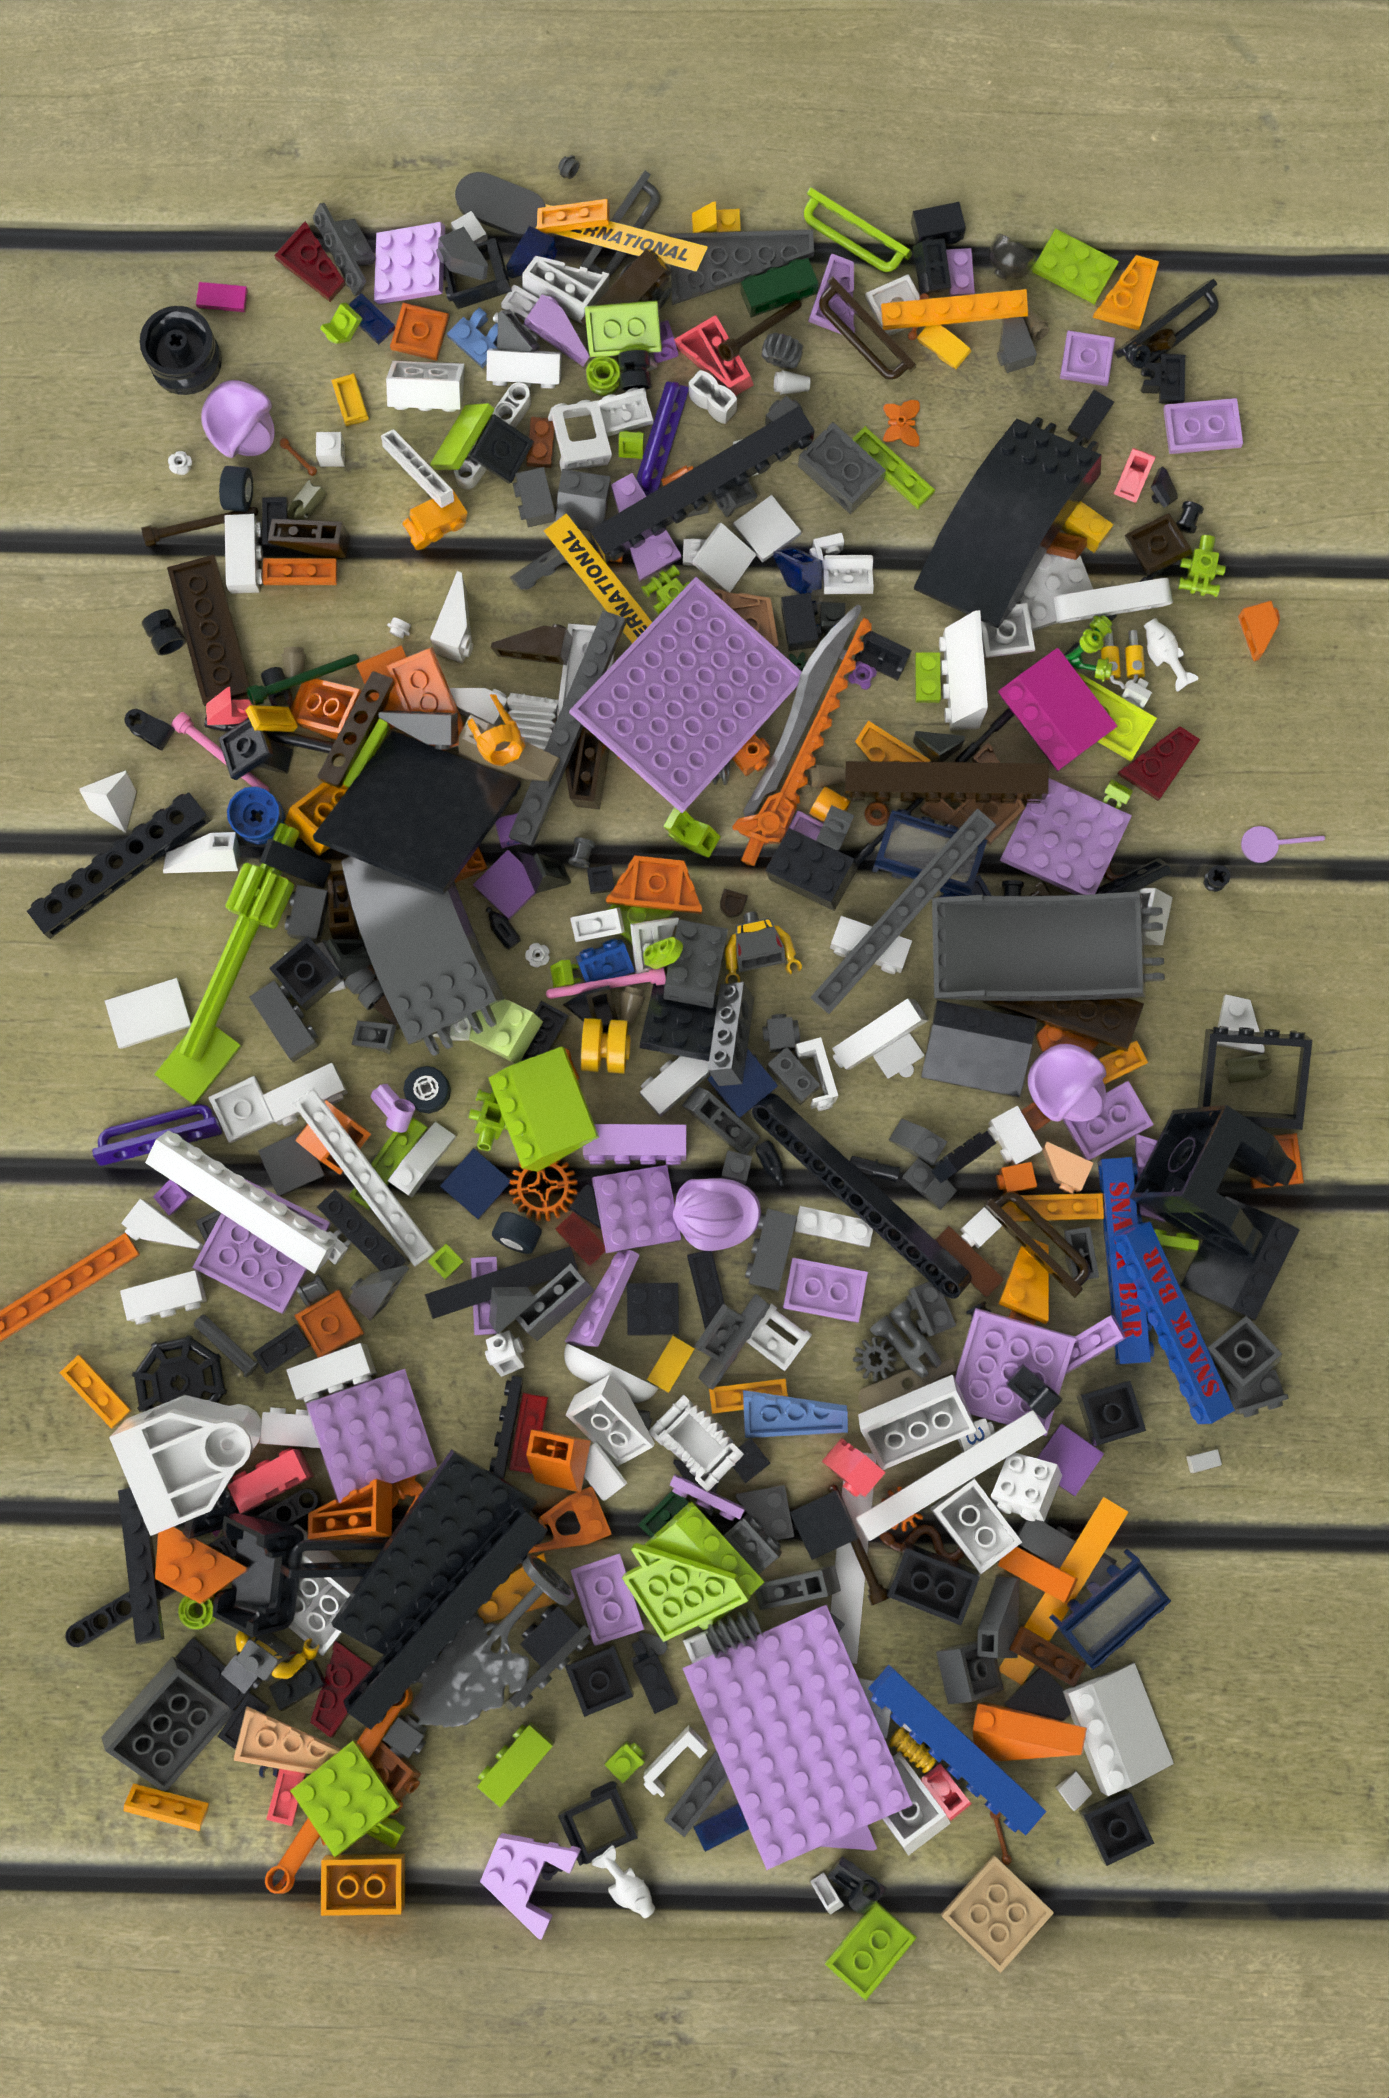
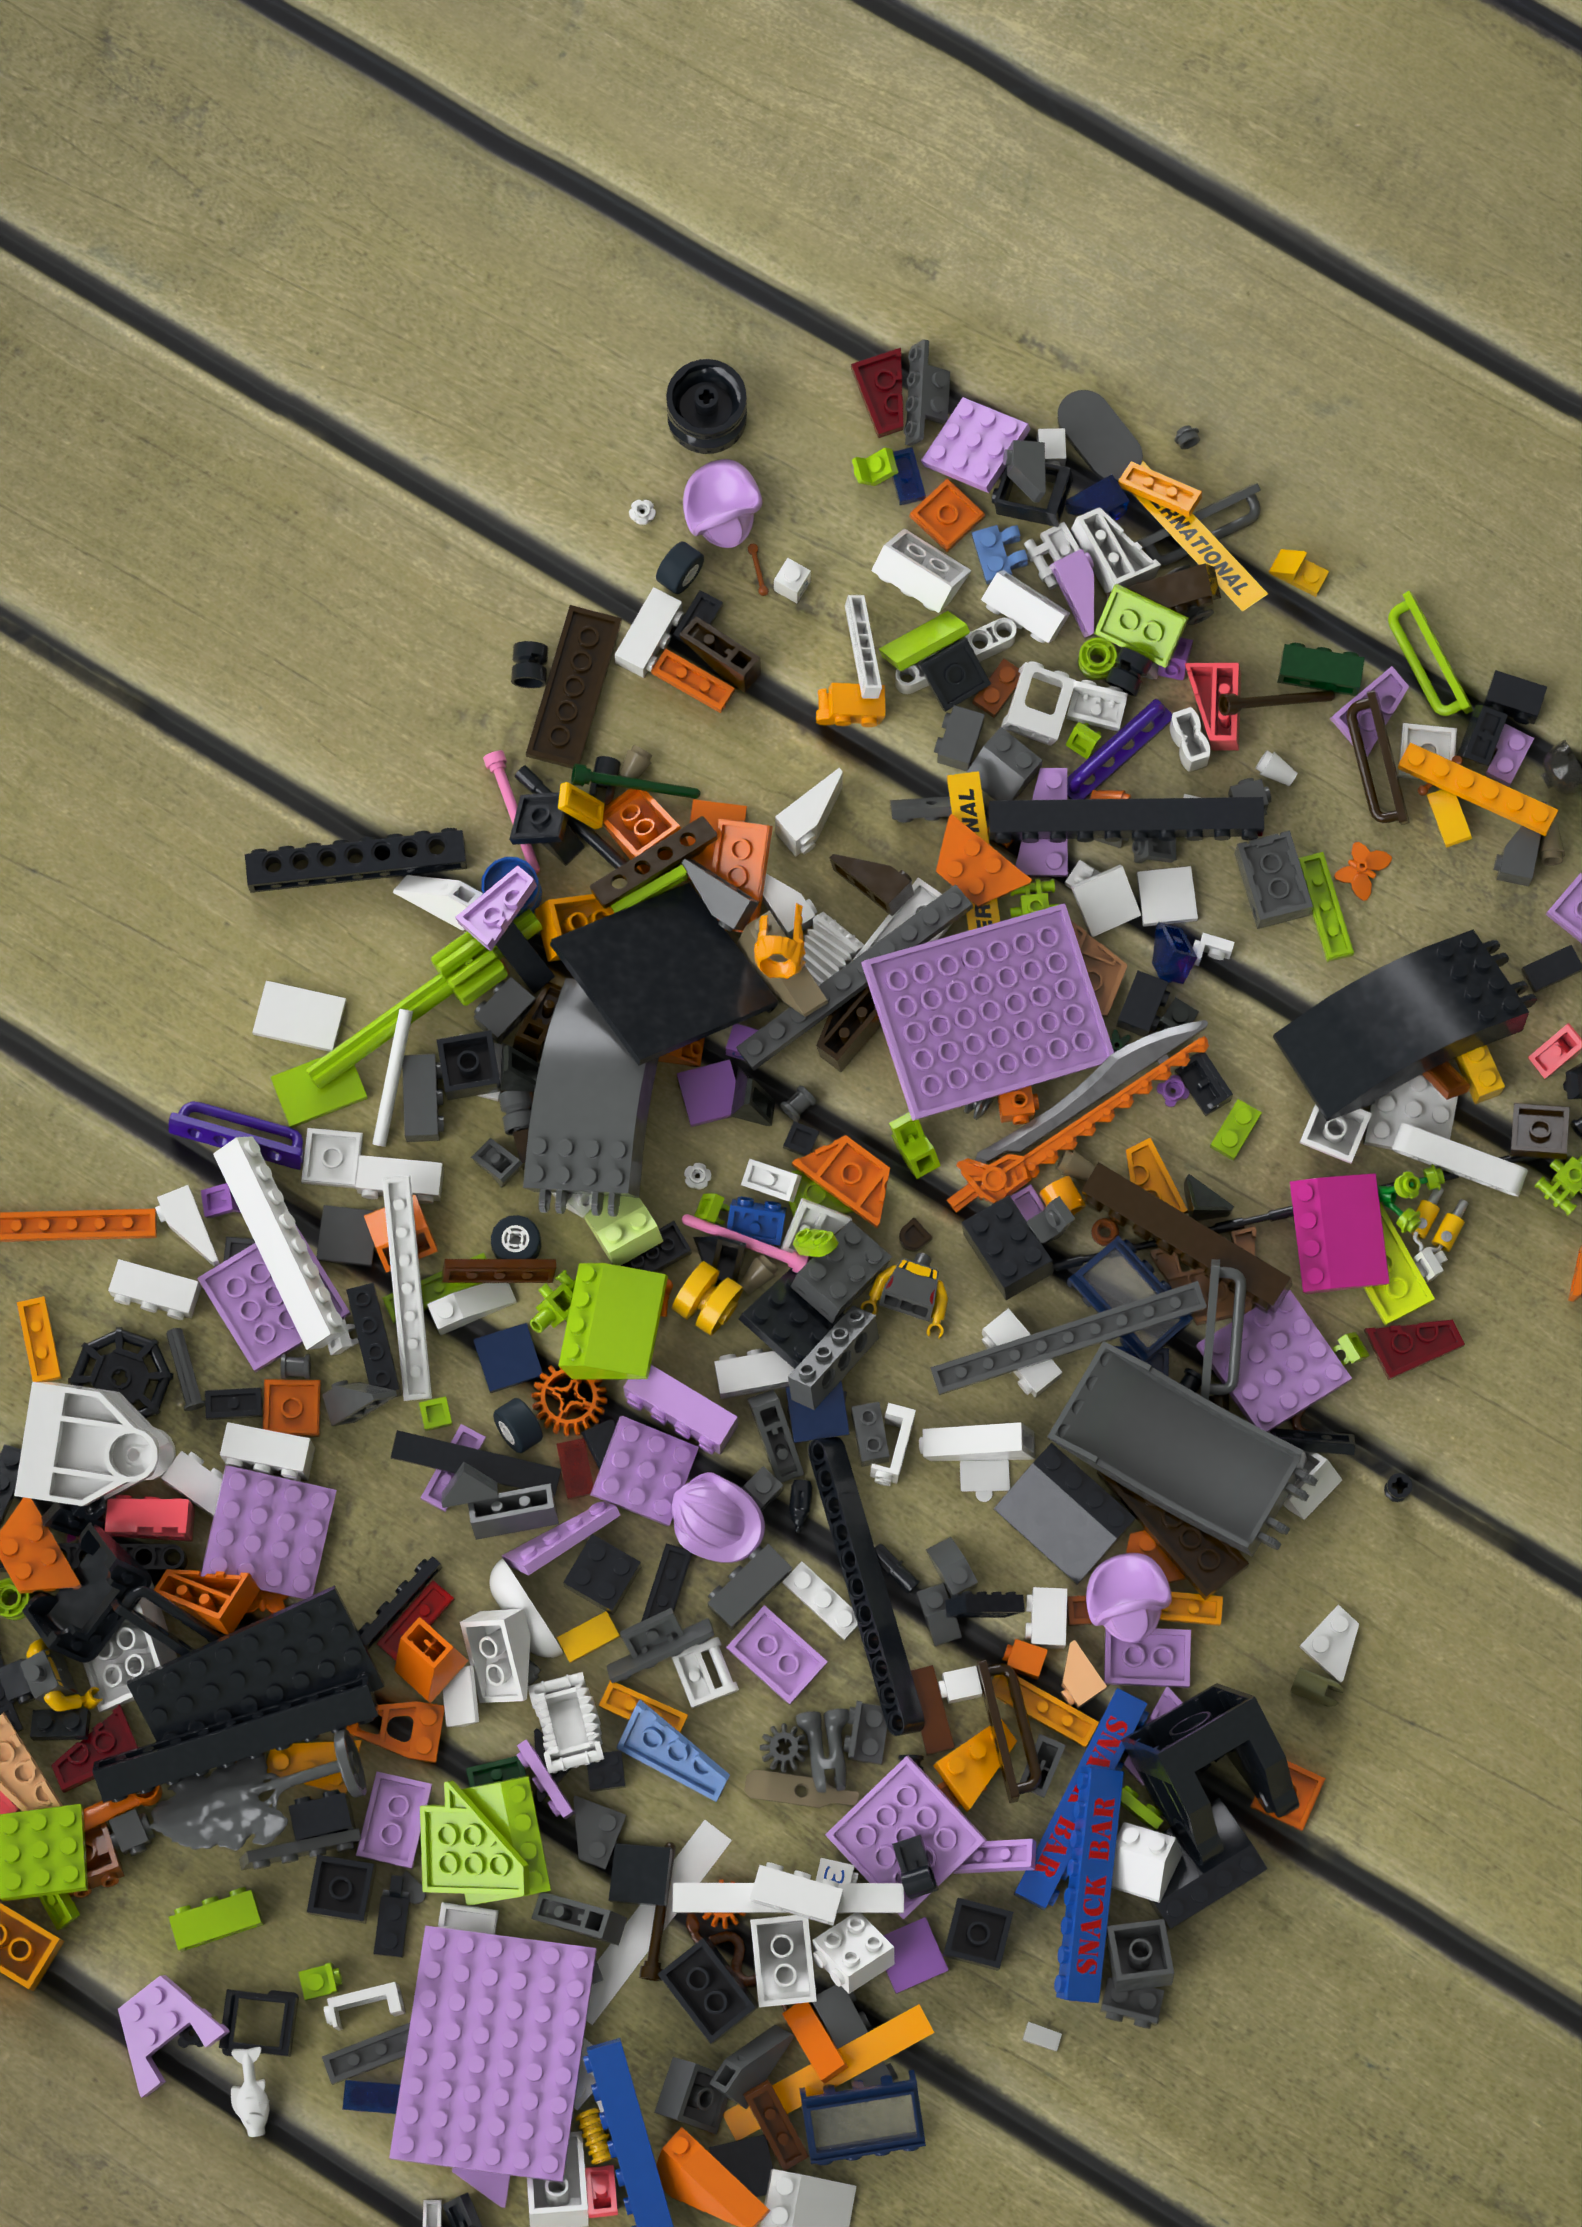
camera: 30 degrees right, 5 degrees down
white slope [79,770,136,833] -> none
black piece [124,709,175,751] -> none
dark brown piece [141,507,259,547] -> none
dark pink tile [196,282,248,312] -> none
coral slope [206,687,252,725] -> none
olive piece [287,480,327,520] -> none
yellow tile [331,373,369,427] -> none
lavender piece [371,1084,415,1133] -> none
white plate [387,617,411,638] -> none
white brick [485,1330,524,1377] -> none
black piece [486,907,521,950] -> none
dark grey slope [497,309,541,352] -> none
dark grey wing [670,230,814,305] -> none
dark grey piece [705,1607,764,1658] -> none
dark grey bracket [724,1514,782,1575] -> none
dark grey gear [761,333,803,369] -> none
dark grey brick [762,1014,800,1053] -> none
coral wedge [822,1438,886,1497] -> none
white bracket [823,555,874,594] -> none
white slope [858,1375,977,1470] -> none
white slope [939,610,988,730] -> none
white animal [1144,618,1198,692] -> none
black window [1197,1026,1313,1130] -> none
lavender piece [1241,826,1325,863] -> none
none -> white piece [372,1009,413,1147]
none -> reddish brown tile [442,1259,557,1283]
none -> lavender wing [455,866,537,952]
none -> white brick [750,1862,843,1926]
none -> orange wing [936,814,1033,907]
none -> white slope [1111,1822,1182,1903]
none -> dark grey piece [1201,1259,1247,1400]

